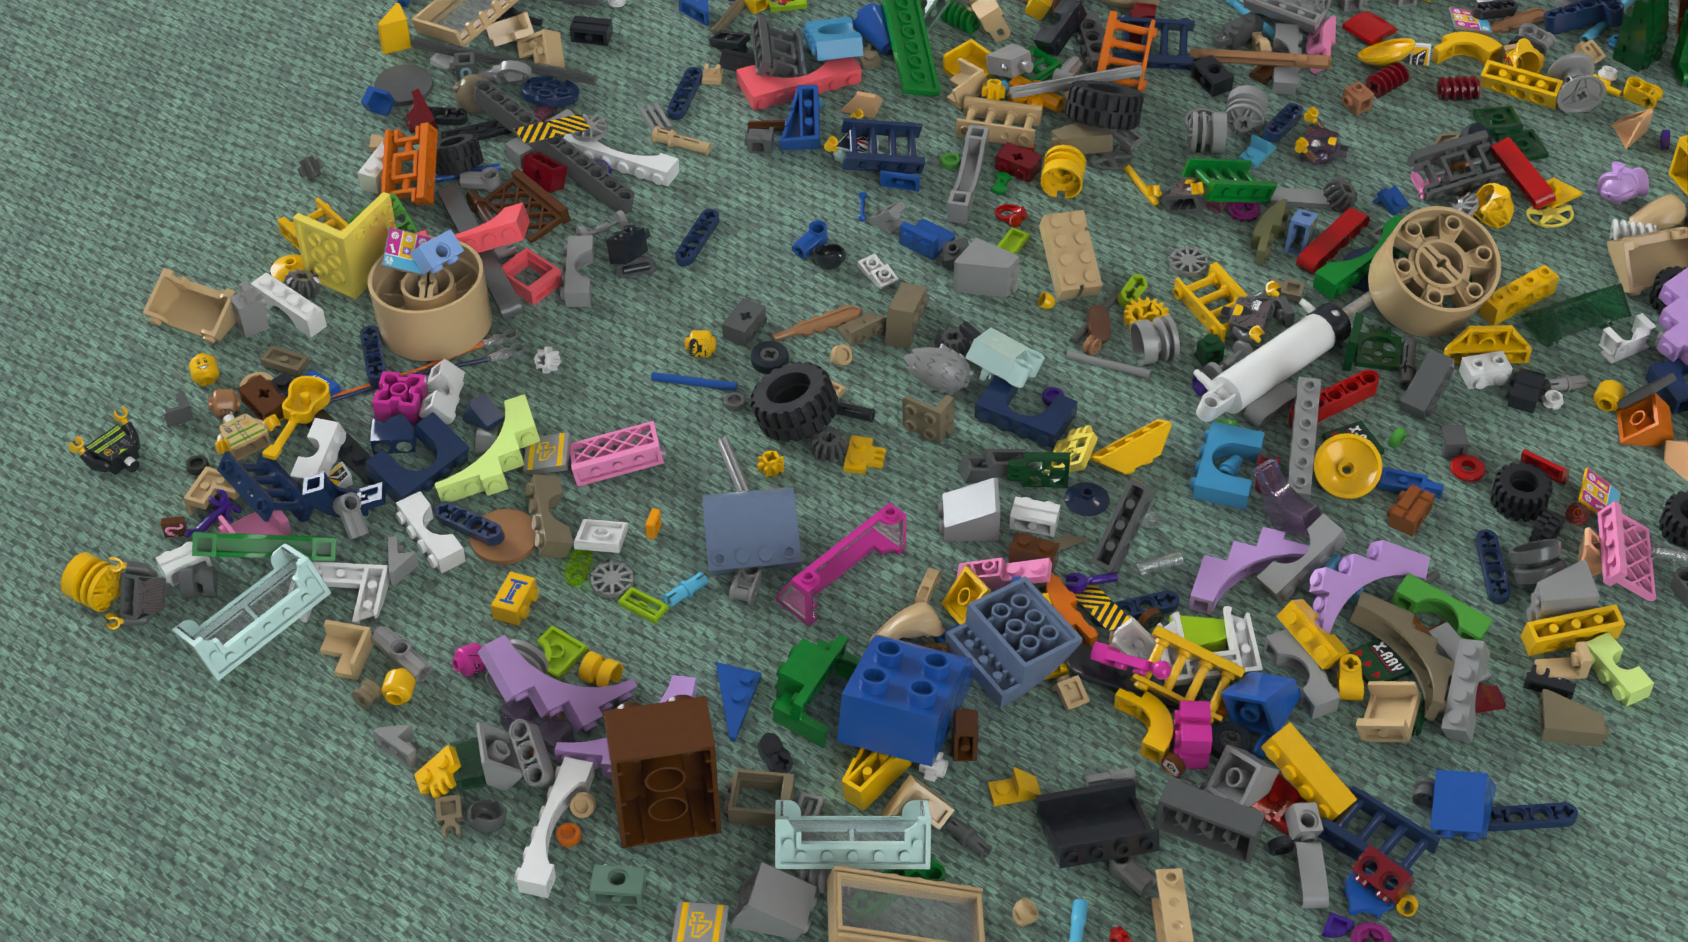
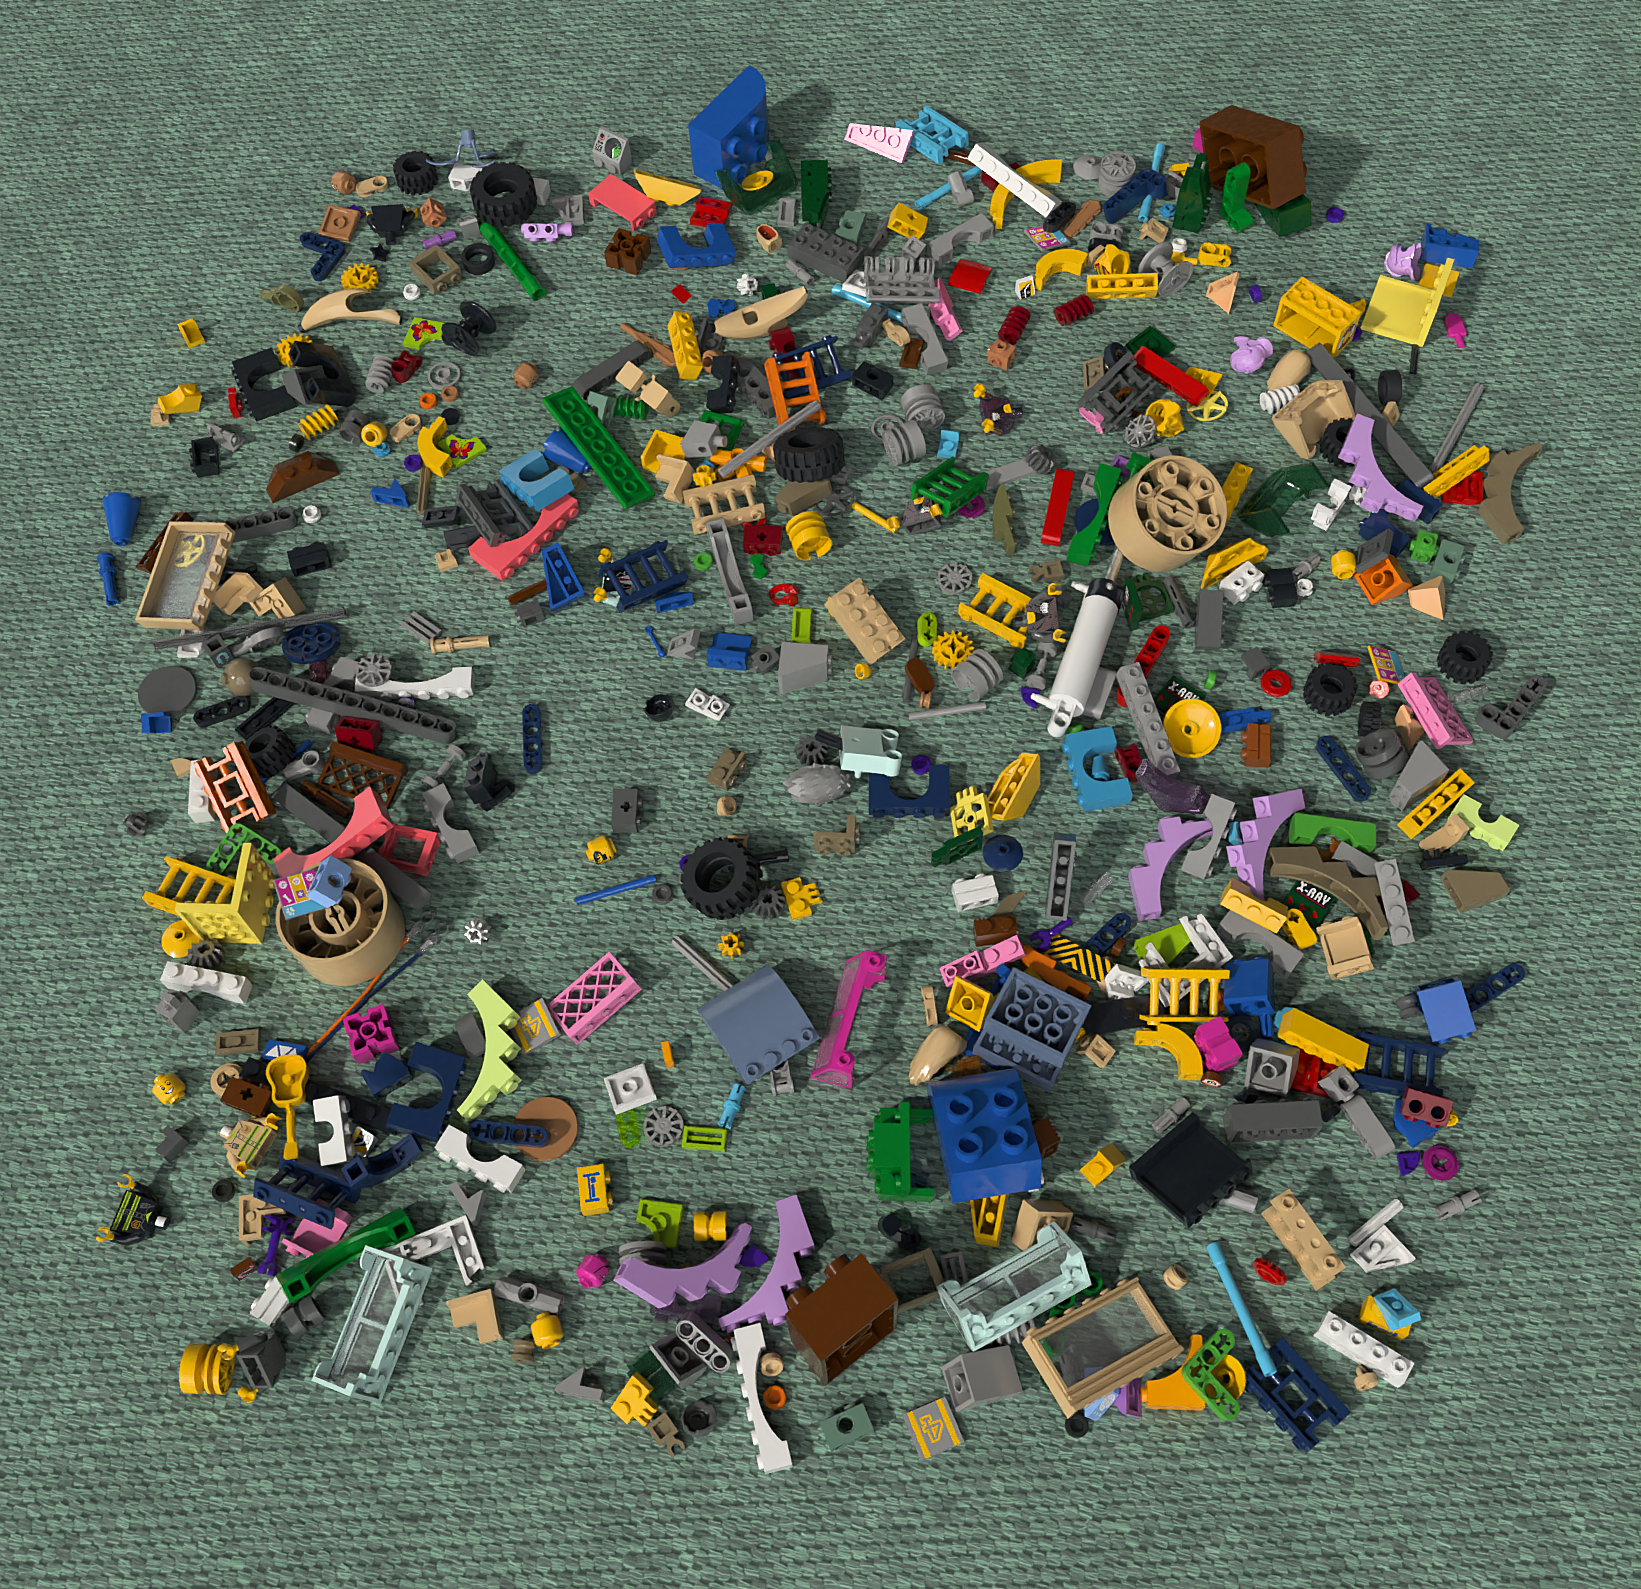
camera: 25 degrees left, 15 degrees up
tan windscreen [143,268,238,344] -> none
medium nougat head [208,389,240,418] -> none
light grey piece [333,492,369,540] -> none
dark blue beam [360,325,386,386] -> none
yellow slope [377,3,412,54] -> none
dark red arch [406,89,439,133] -> none
white arch [419,358,465,424] -> none
dark blue slope [462,393,505,430] -> none
sticker [514,114,591,144] -> none
dark tan arch [525,474,573,558] -> none
dark blue beam [667,67,703,120] -> none
blue wing [717,662,762,742] -> none
black bush [751,341,789,374] -> none
medium nougat sword [771,305,862,342] -> none
blue piece [792,220,828,258] -> none
light nougat slope [839,91,883,118] -> none
dark tan wedge [885,282,929,349] -> none
slope [938,478,1001,541] -> none
dark grey slope [958,449,1033,483] -> none
light grey piece [1052,56,1083,90] -> none
dark pink plate [1090,642,1171,680] -> none
medium nougat piece [1189,48,1332,69] -> none
dark blue beam [1262,103,1304,143] -> none
medium blue torso [1284,209,1318,256] -> none
yellow dish [1357,38,1416,68] -> none
blue bracket [1372,185,1410,216] -> none
dark green tile [1473,106,1523,134] -> none

